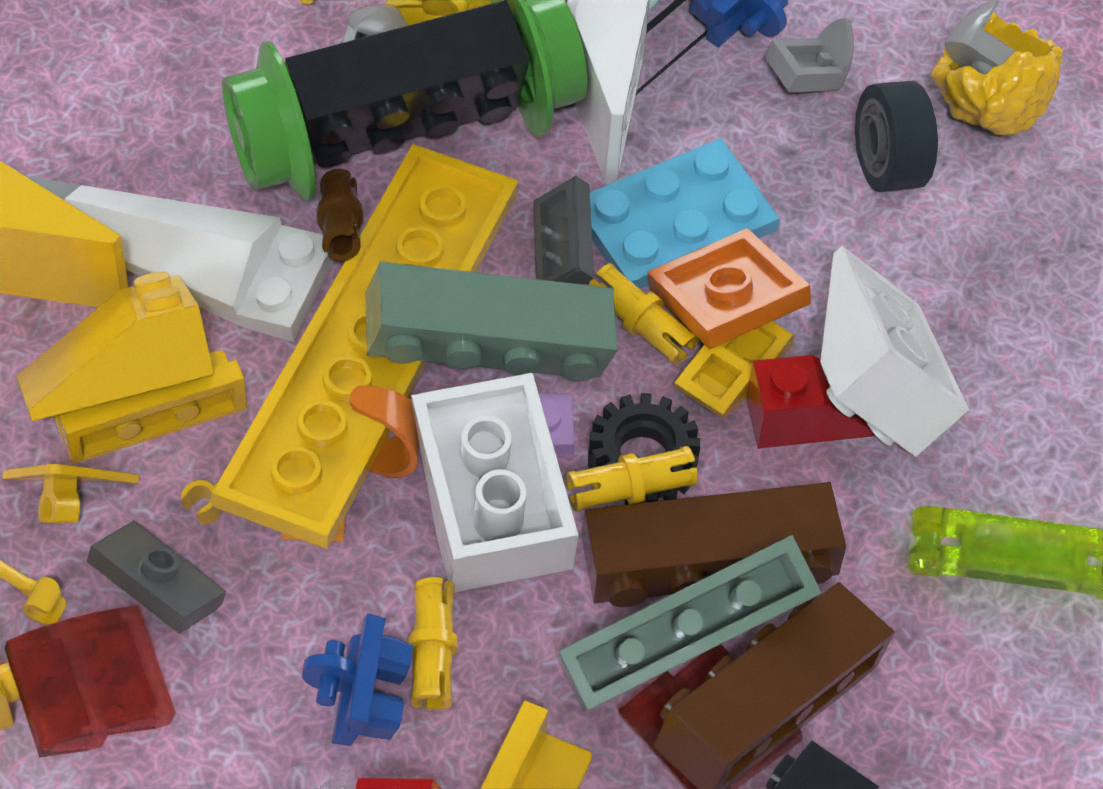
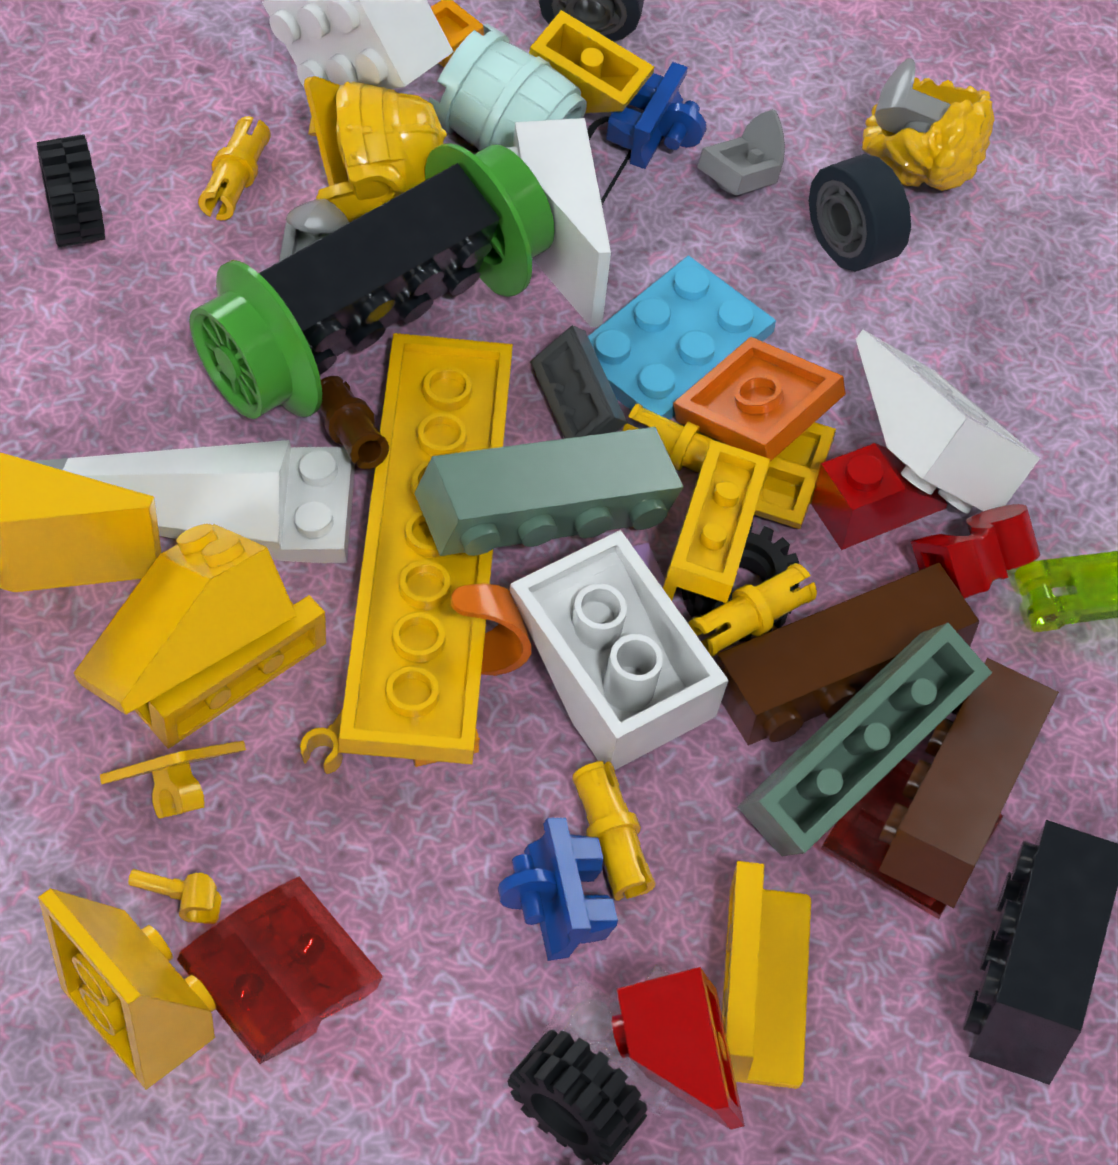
camera: 20 degrees left, 0 degrees up
dark grey plate [87,520,226,634] -> none
none -> yellow panel [662,439,770,603]
none -> red leg [911,504,1041,599]

